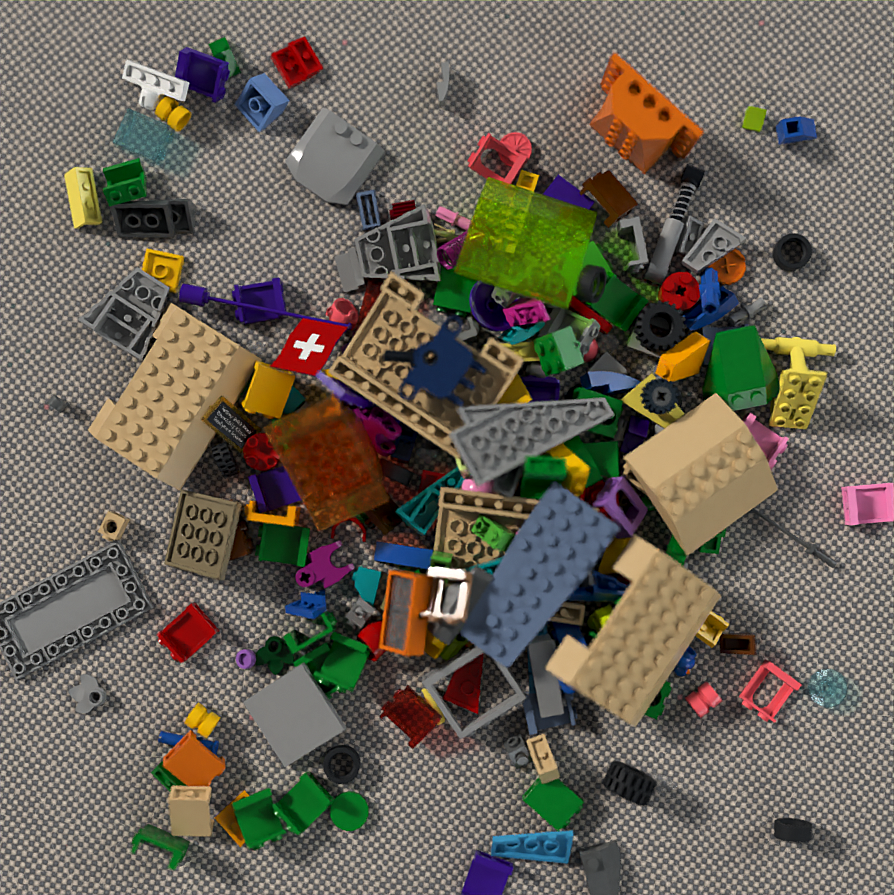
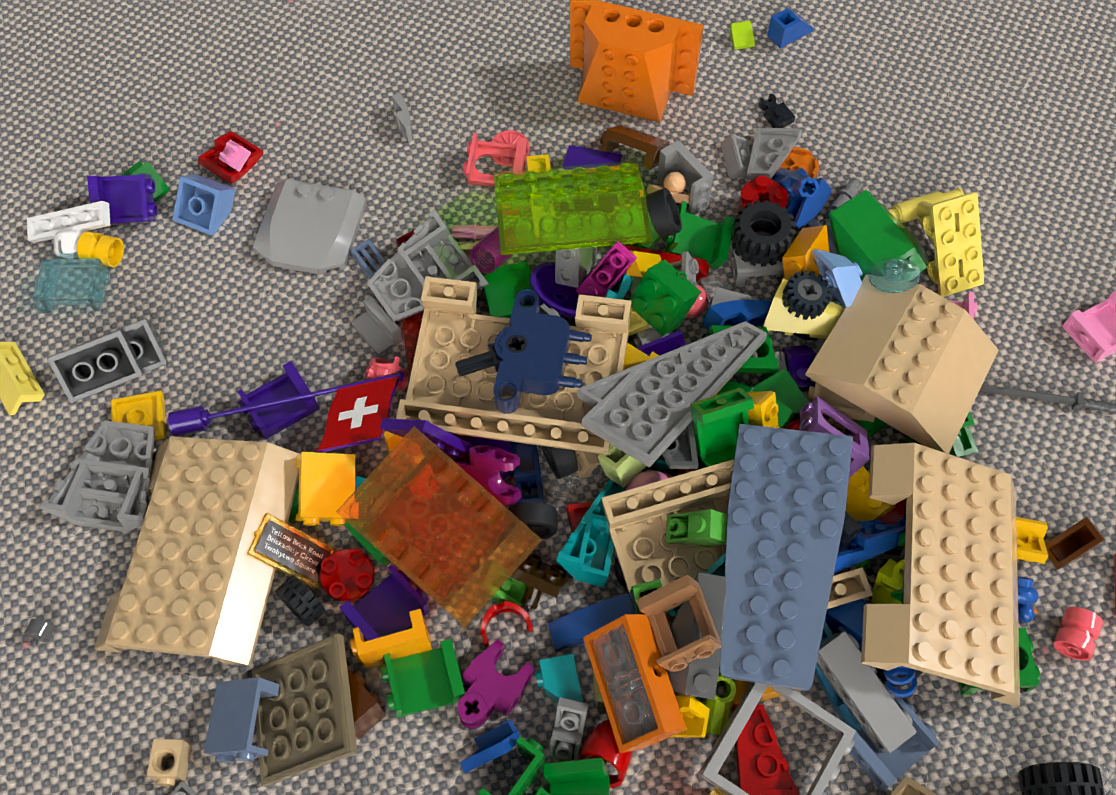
camera: 25 degrees left, 25 degrees down
green panel [103,158,147,207] -> none
piece [644,164,705,285] -> none
black tyre [773,233,812,271] -> none
none -> sand blue panel [204,677,280,763]
none -> bright pink tile [218,140,251,172]
none -> yellow slope [626,250,662,278]
none -> light nougat tile [646,172,691,204]
none -> black plate [758,93,795,128]
none -> light blue slope [811,249,862,308]
none -> clear light blue dish [869,258,920,293]

